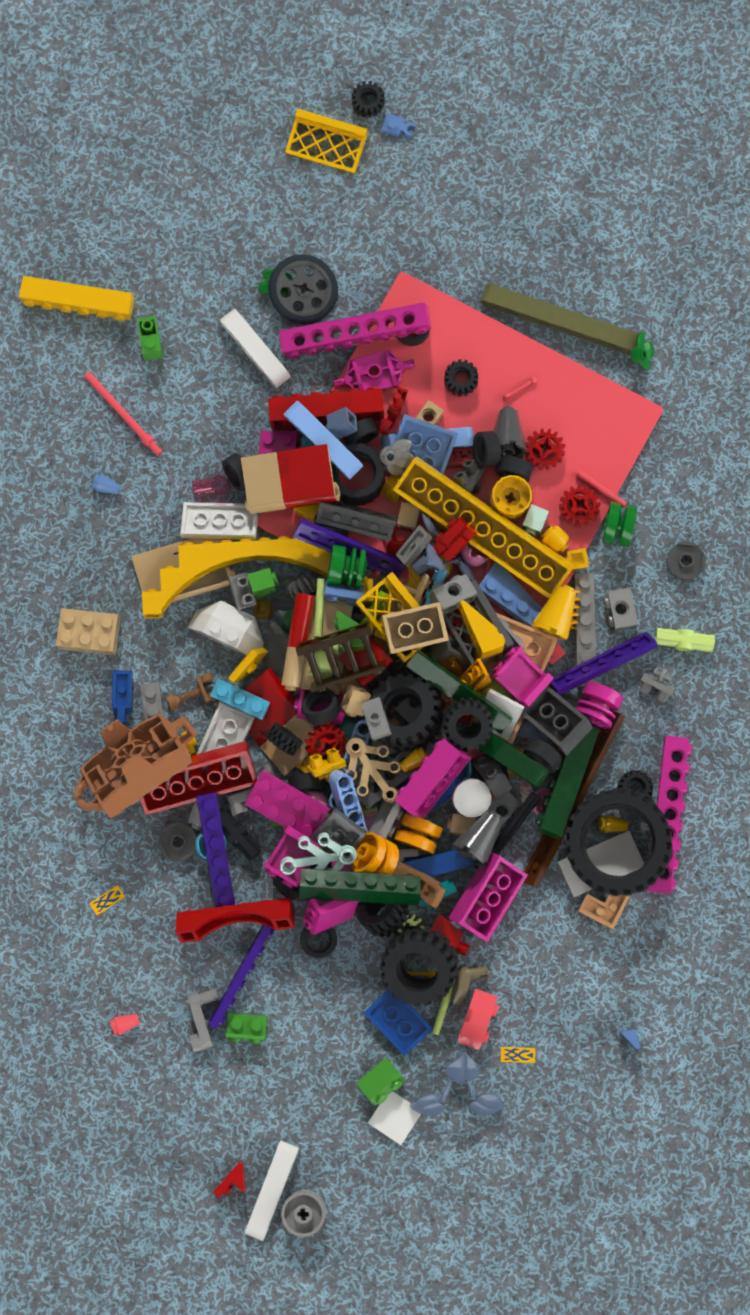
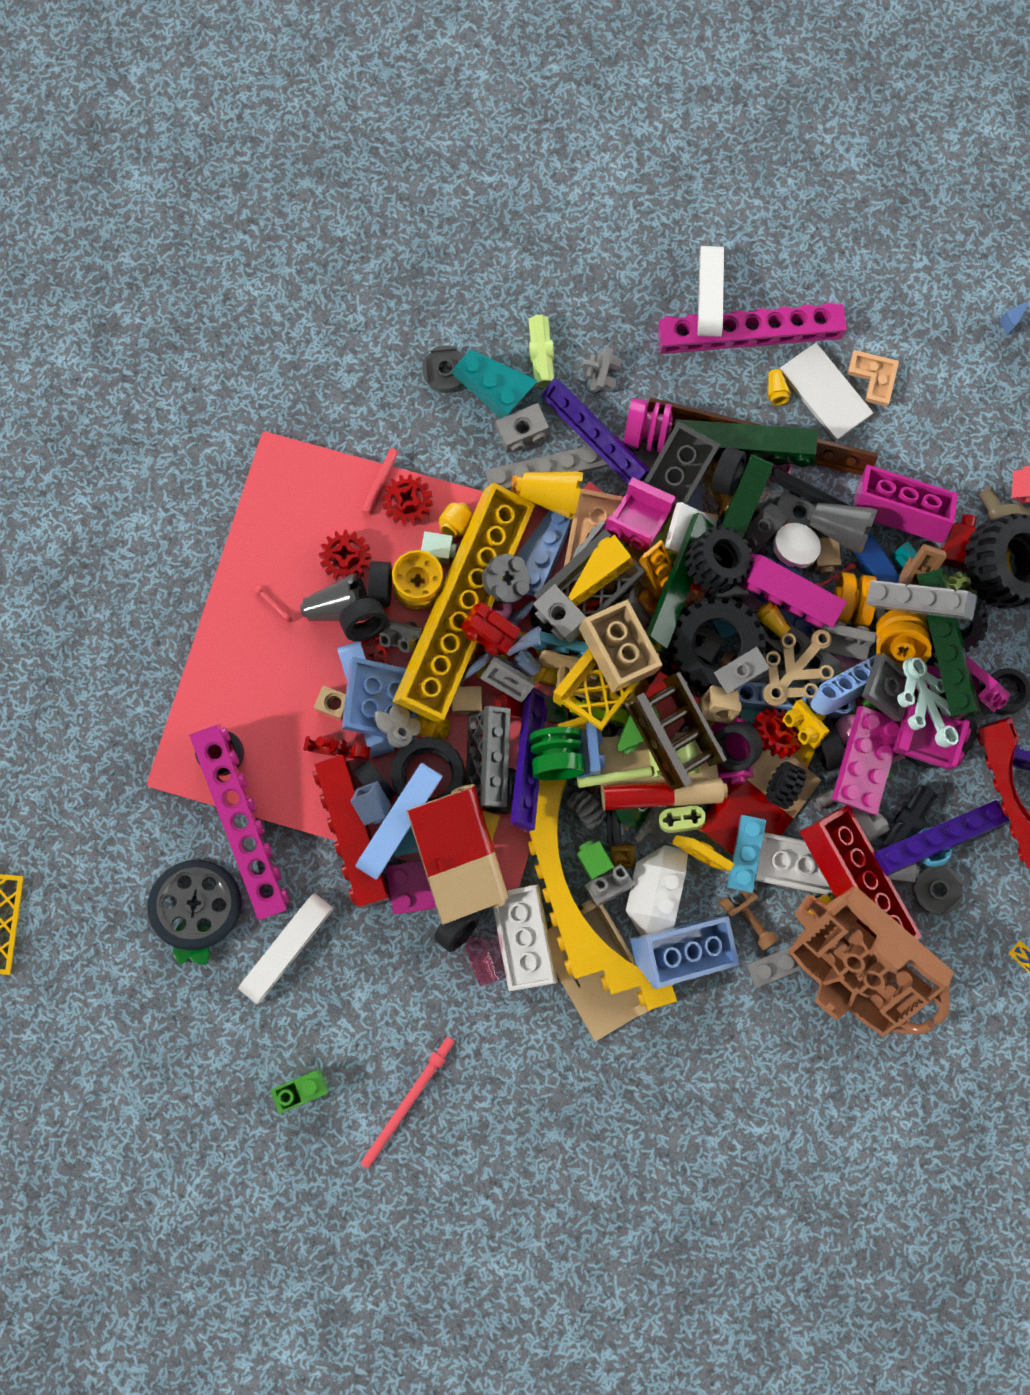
camera: 110 degrees left, 0 degrees up
yellow brick [19,276,135,321] -> none
tan brick [56,608,121,656] -> none
medium blue cone [92,474,121,495] -> none
blue hinge [112,671,133,724] -> none
dark pink plate [333,350,415,390] -> none
black tyre [444,359,478,396] -> none
olive beam [479,284,638,355] -> none
yellow plate [560,548,589,570] -> none
black tyre [564,788,673,896] -> none
green wheel [602,501,638,548] -> none
black tyre [617,770,654,799] -> none
green plate [631,332,654,370] -> none
none -> teal wedge [451,349,538,418]
none -> dark grey plate [482,554,530,604]
none -> medium blue slope [630,916,739,989]
none -> yellowish green beam [659,806,705,833]
none -> white beam [698,246,724,337]
none -> coral hinge [815,562,856,588]
none -> light grey brick [867,580,977,620]

